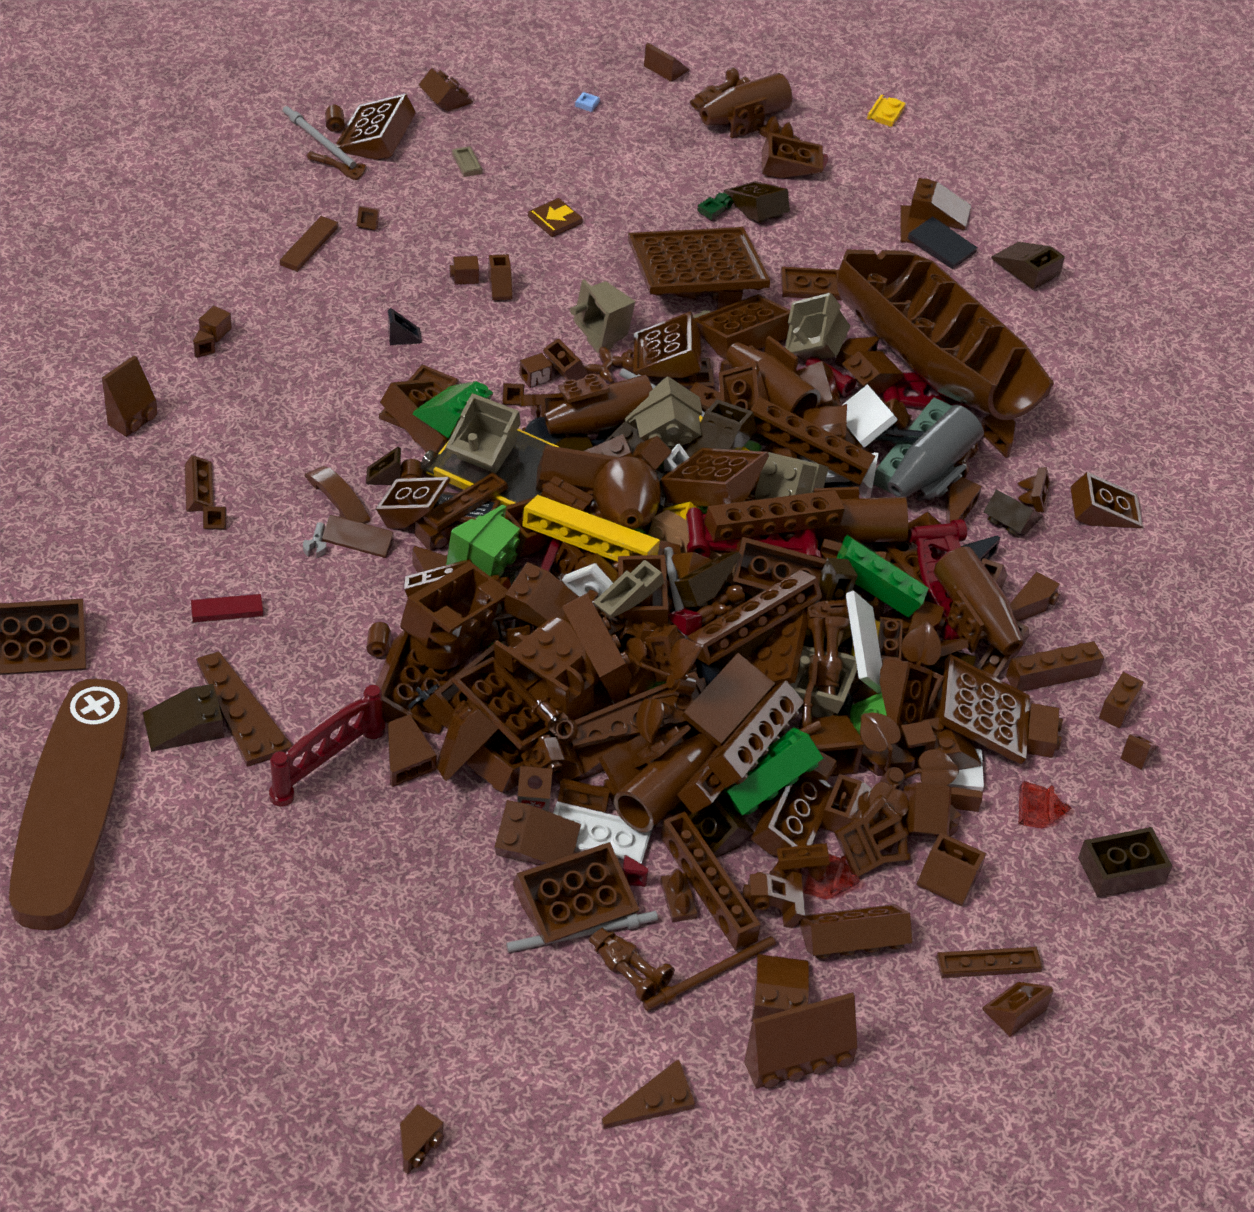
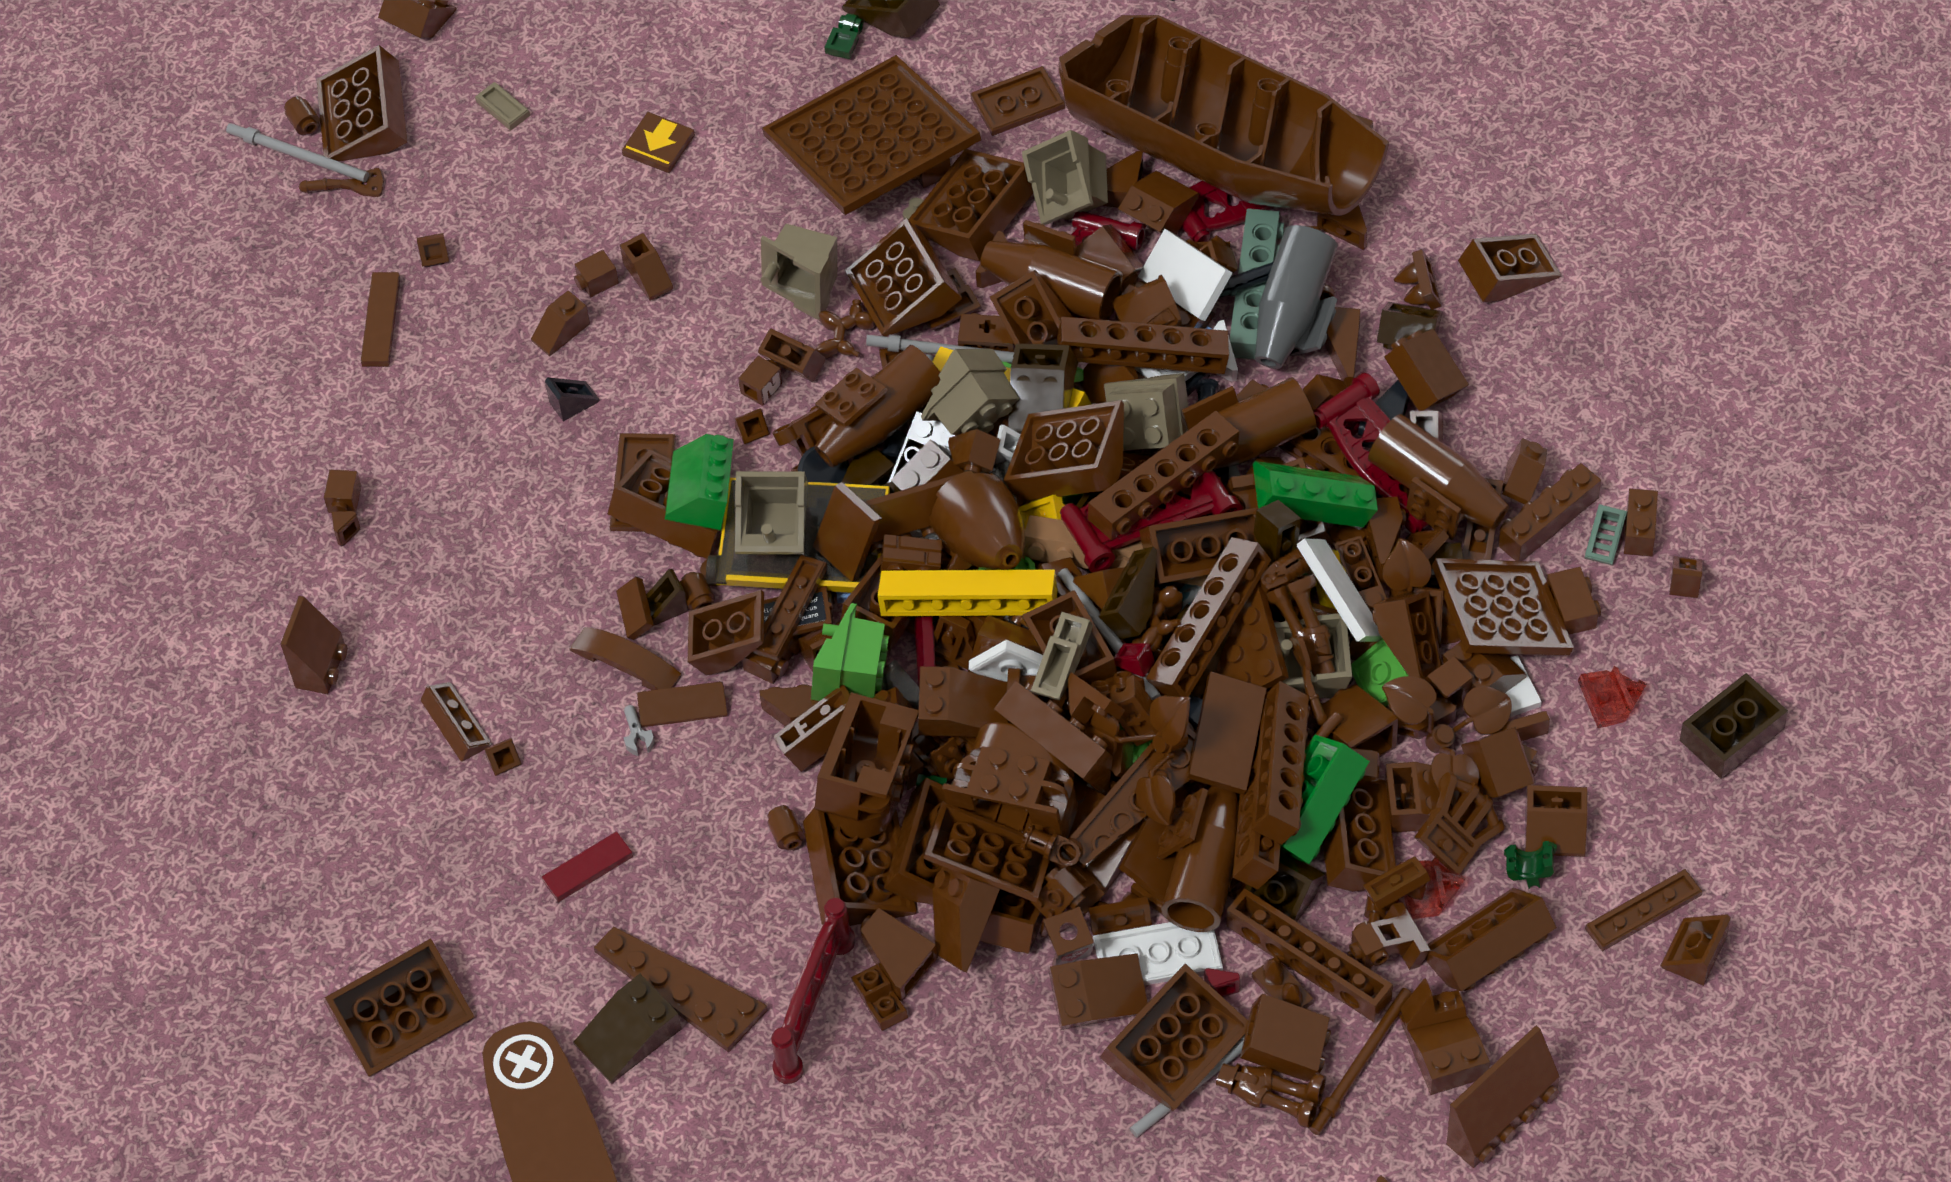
camera: 15 degrees left, 10 degrees up
black piece [408,684,440,709] -> none
reddish brown slope [1010,571,1060,622] -> none
none -> reddish brown slope [531,290,590,356]
none -> reddish brown tile [616,576,654,640]
none -> reddish brown tile [813,482,881,582]
none -> reddish brown slope [851,964,908,1031]
none -> reddish brown slope [1068,672,1125,724]
none -> reddish brown brick [1240,993,1331,1082]
none -> reddish brown brick [1384,329,1469,411]
none -> reddish brown slope [1400,978,1467,1030]
none -> reddish brown slope [1502,438,1548,505]
none -> dark green piece [1504,841,1557,889]
none -> sand green slope [1584,504,1627,565]

